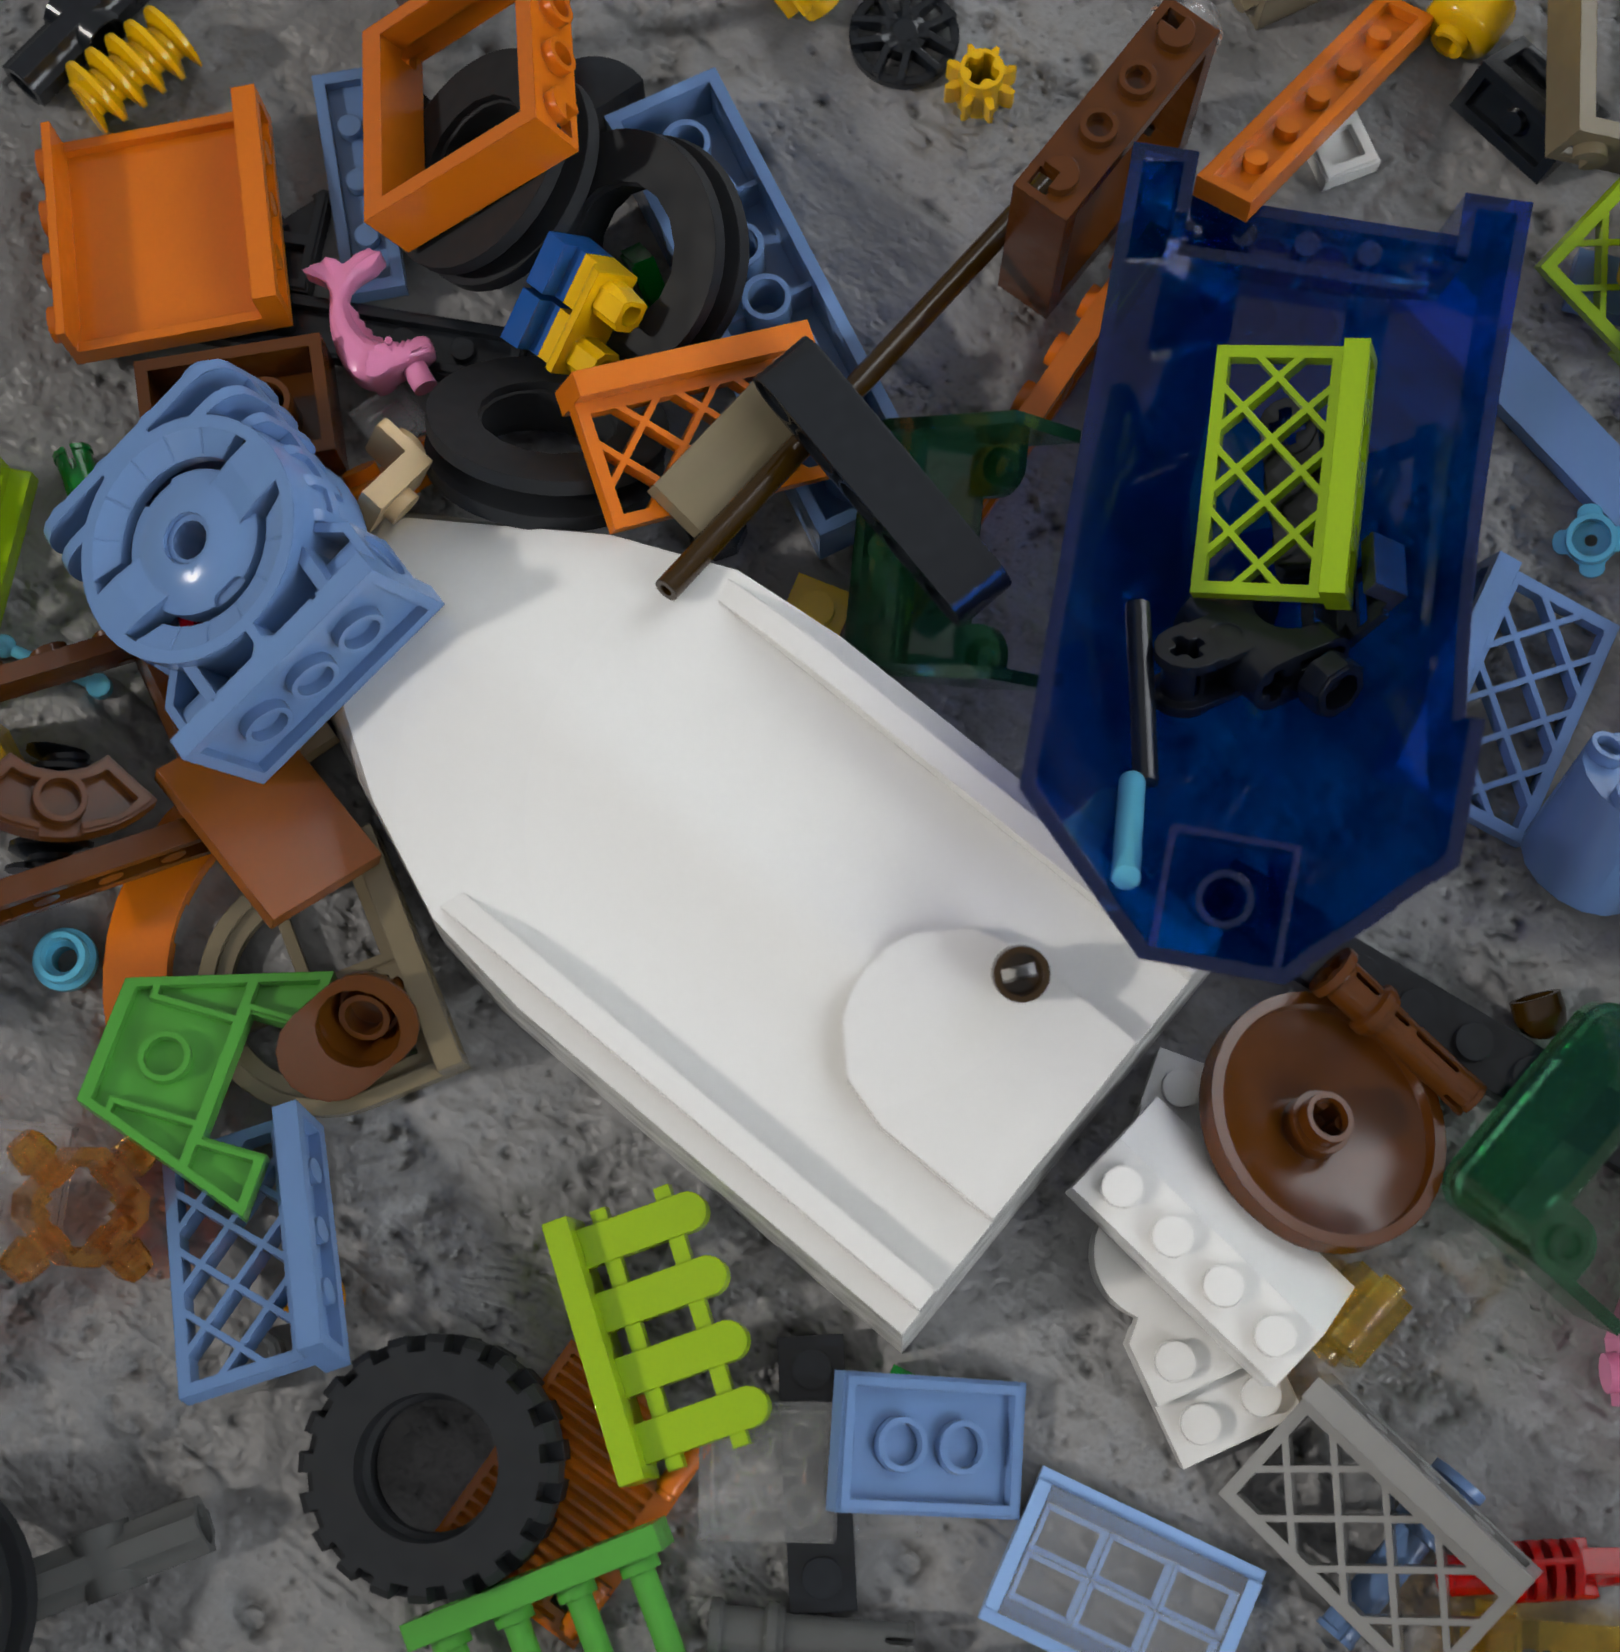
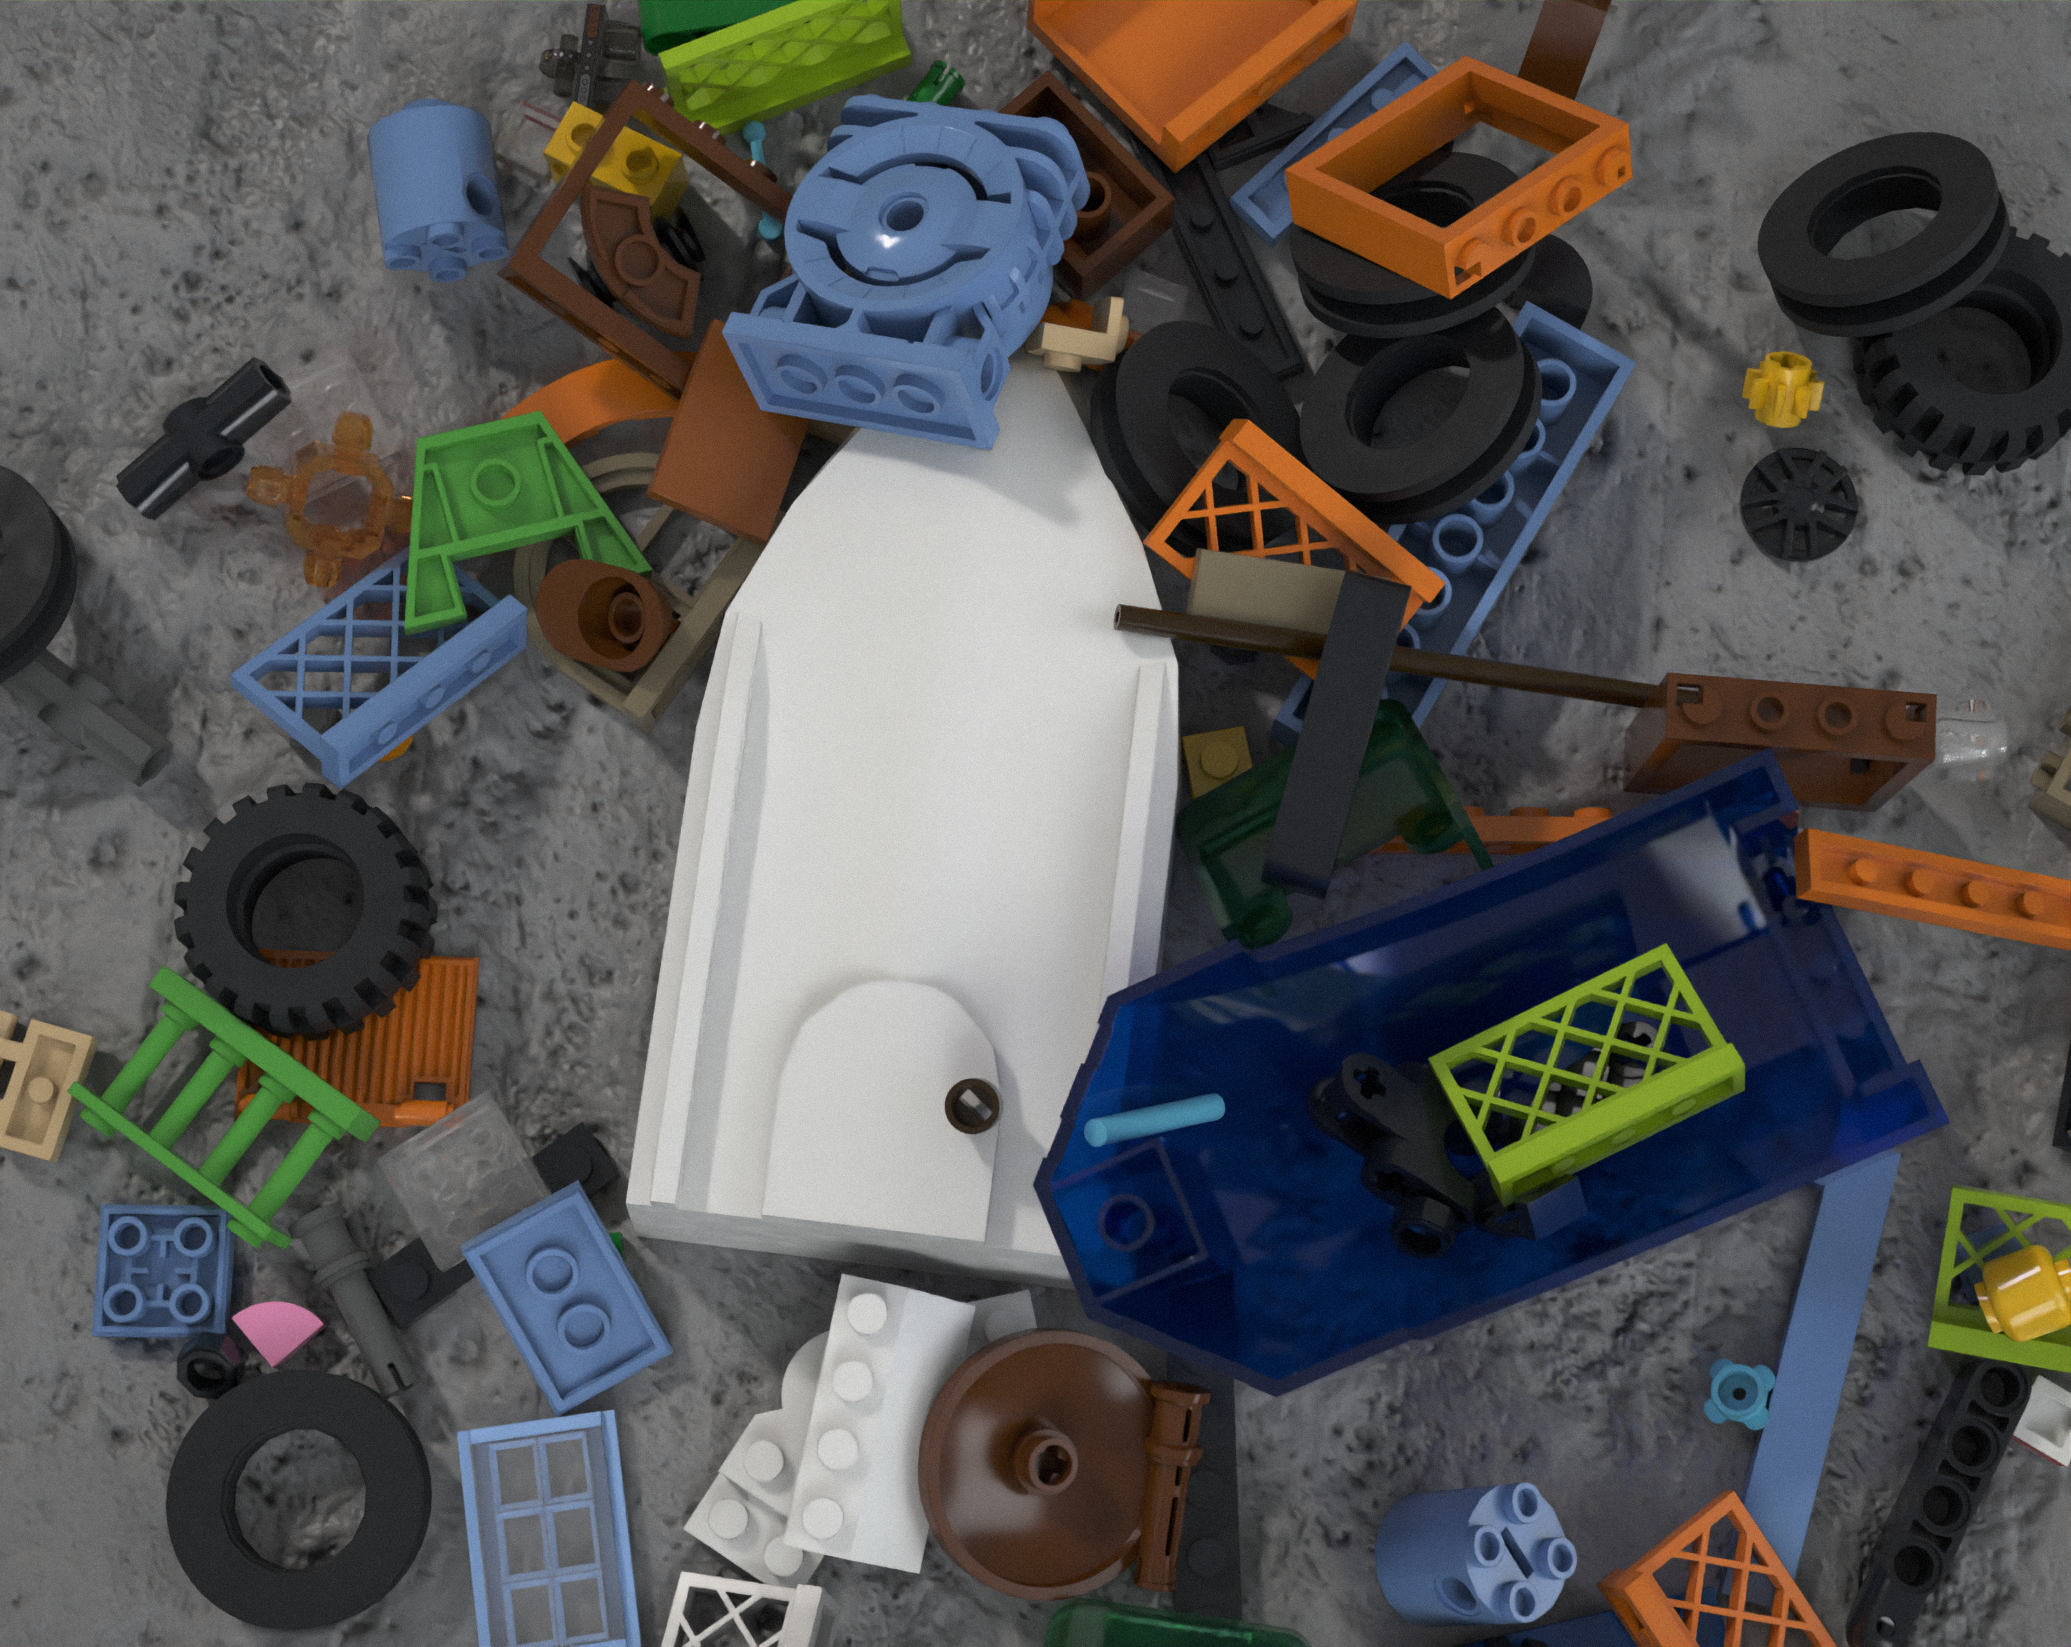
camera: 55 degrees right, 0 degrees up
medium azure plate [32,927,99,992] -> none
bright pink animal [302,248,437,396] -> none
hips [500,231,648,375] -> none
lime fence [541,1184,772,1487] -> none
green tile [619,242,665,309] -> none
yellow gear [943,44,1017,124] -> none
black bar [1125,599,1160,789] -> none
white tile [1307,111,1381,192] -> none
clear yellow brick [1311,1261,1413,1368] -> none
medium blue fence [1376,551,1620,848] -> none
dark brown hinge [1509,989,1567,1039] -> none

